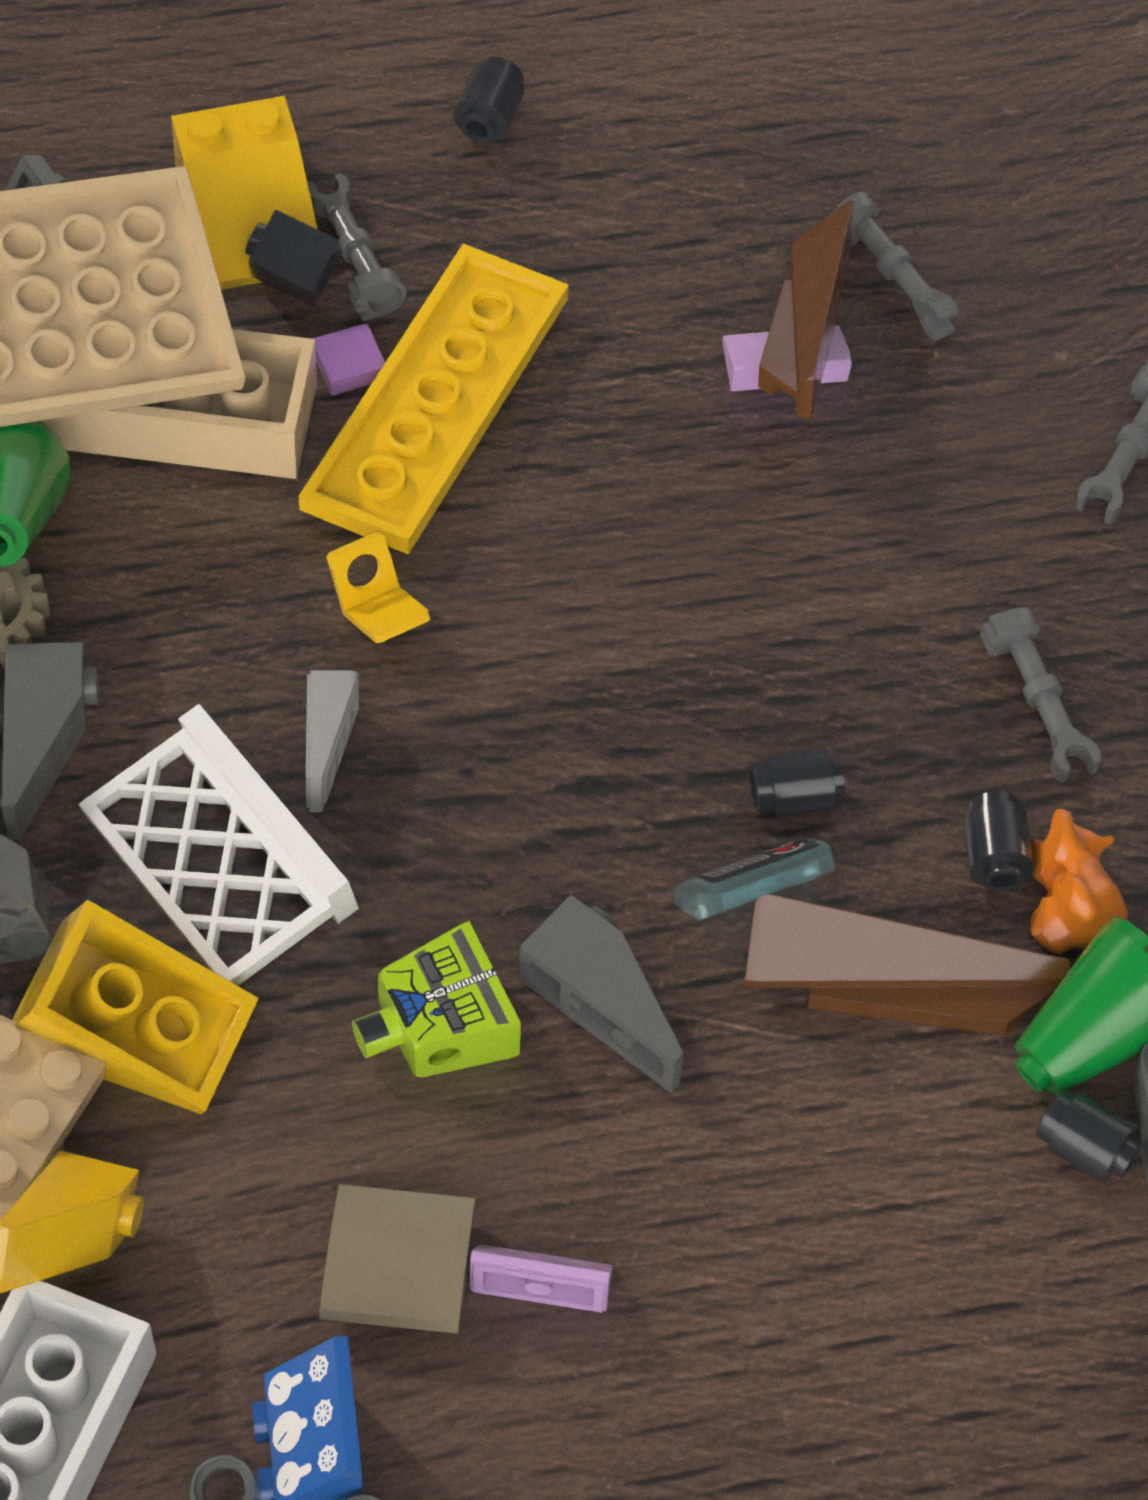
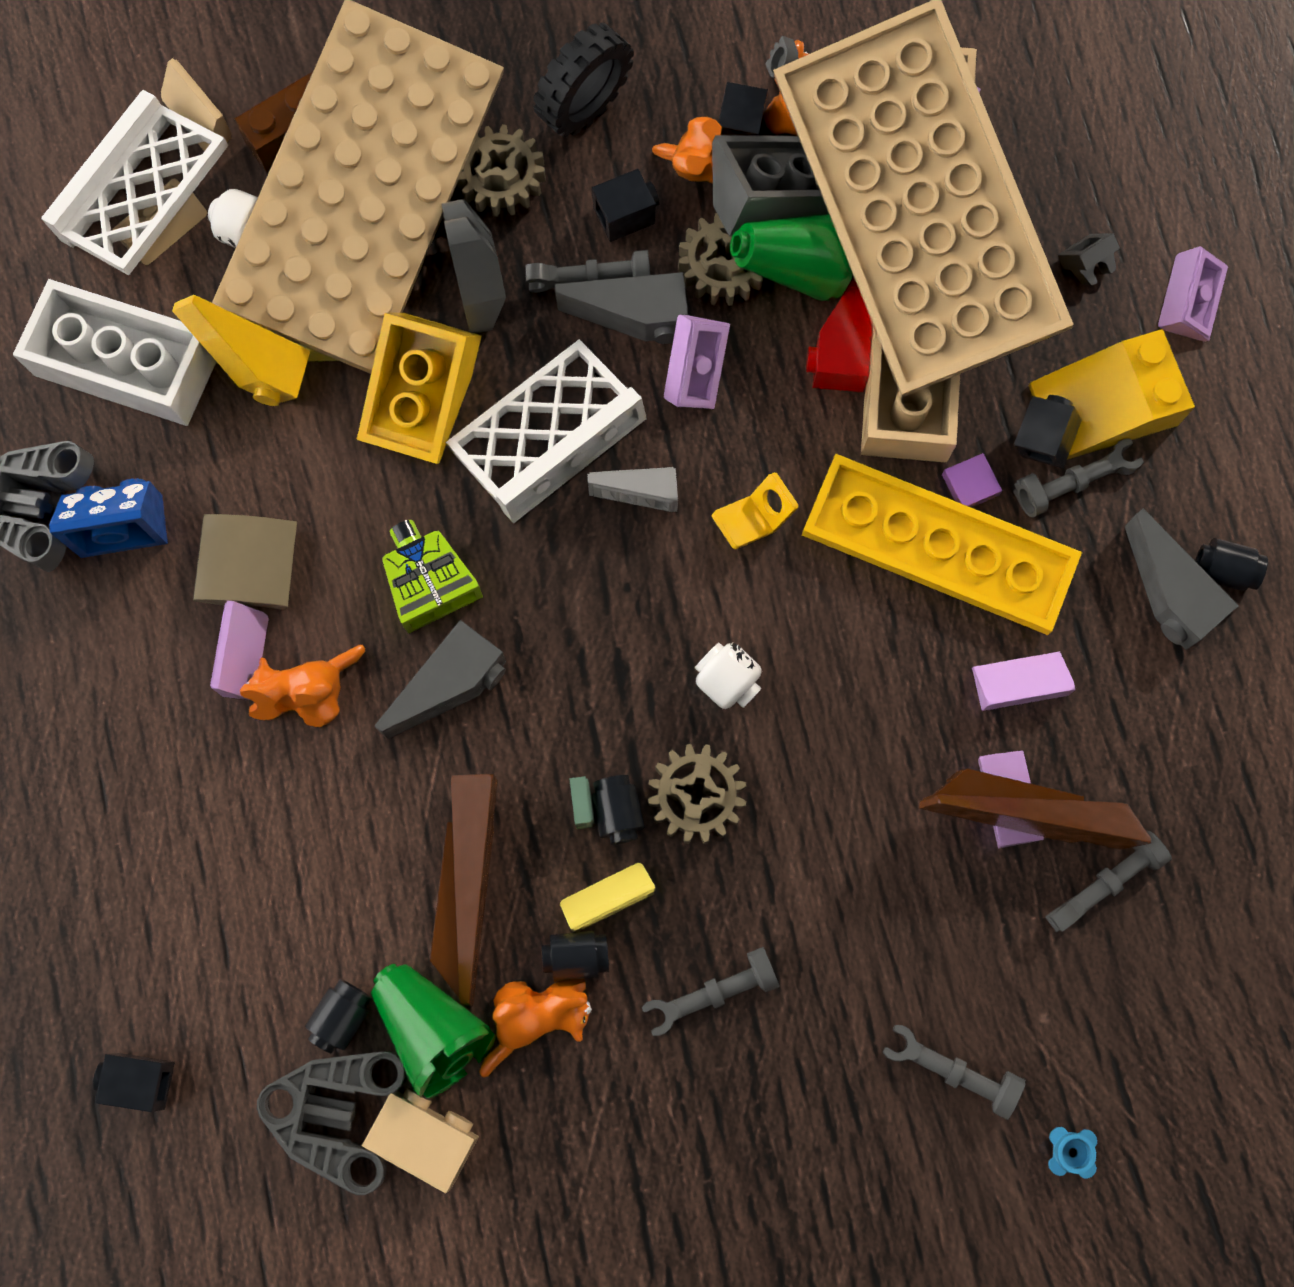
camera: 90 degrees right, 20 degrees up
clear light blue slope [673,838,835,921] -> none
none -> orange animal [240,644,366,727]
none -> light yellow slope [560,863,655,932]
none -> sand green tile [569,776,595,829]
none -> dark tan gear [648,744,747,844]
none -> lavender slope [664,315,730,409]
none -> white head [695,642,762,709]
none -> red slope [806,278,872,392]
none -> lavender slope [972,651,1076,711]
none -> dark grey slope [1124,508,1238,650]
none -> lavender slope [1158,246,1228,342]

